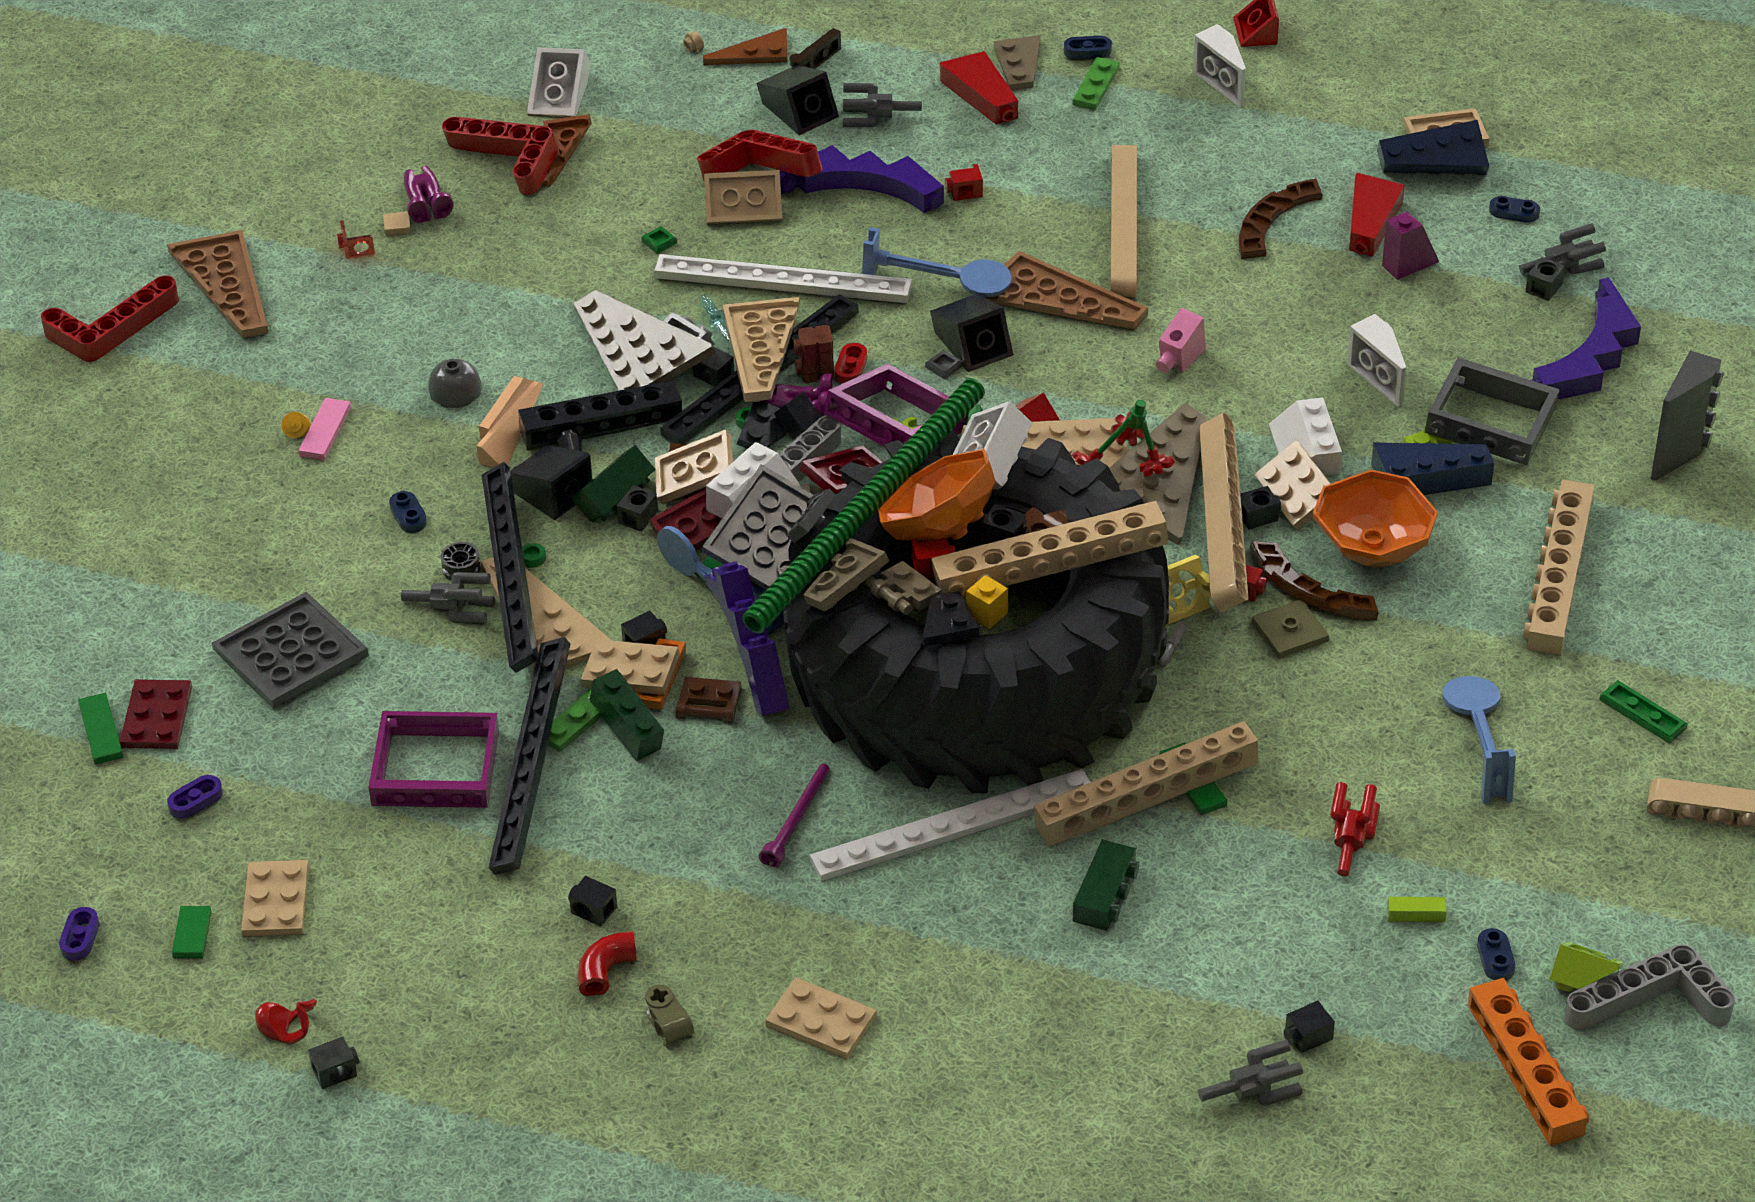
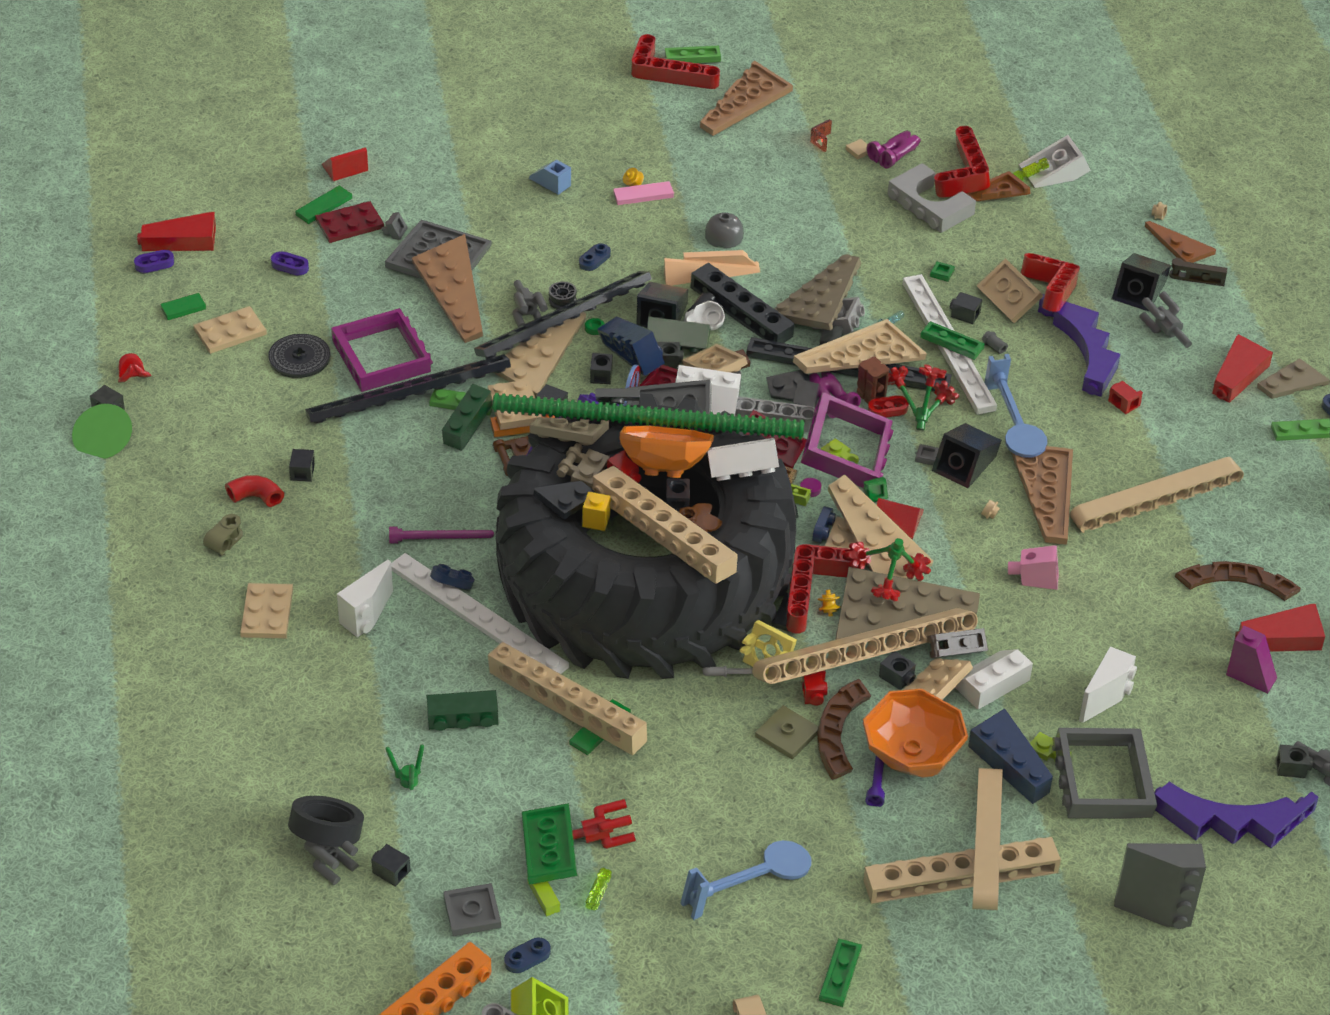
camera: 60 degrees right, 0 degrees up
none -> bright green sticker [72,404,132,459]
none -> red slope [137,212,216,252]
none -> black piece [268,334,331,378]
none -> black tyre [288,795,364,847]
none -> red slope [322,147,368,181]
none -> white slope [337,560,393,637]
none -> dark grey tile [381,212,408,240]
none -> green plant [385,744,424,790]
none -> medium nougat wing [412,234,483,343]
none -> dark blue plate [430,564,475,590]
none -> dark grey plate [443,883,501,936]
none -> green tile [522,803,578,885]
none -> medium blue slope [529,160,571,195]
none -> clear neon green axle [585,867,612,911]
none -> black brick [590,353,613,385]
none -> dark blue wedge [597,316,665,376]
none -> bright green plate [665,45,721,63]
none -> white hair [684,301,725,331]
none -> dark purple piece [865,756,885,807]
none -> light grey arch [888,163,976,233]
none -> red plant [888,364,959,430]
none -> green tile [920,321,984,360]
none -> plate [926,628,988,659]
none -> black brick [949,292,982,325]
none -> tan beam [973,768,1002,910]
none -> tan plate [981,500,1000,519]
none -> dark grey pin [982,331,1008,354]
none -> clear neon green axle [1013,157,1050,181]

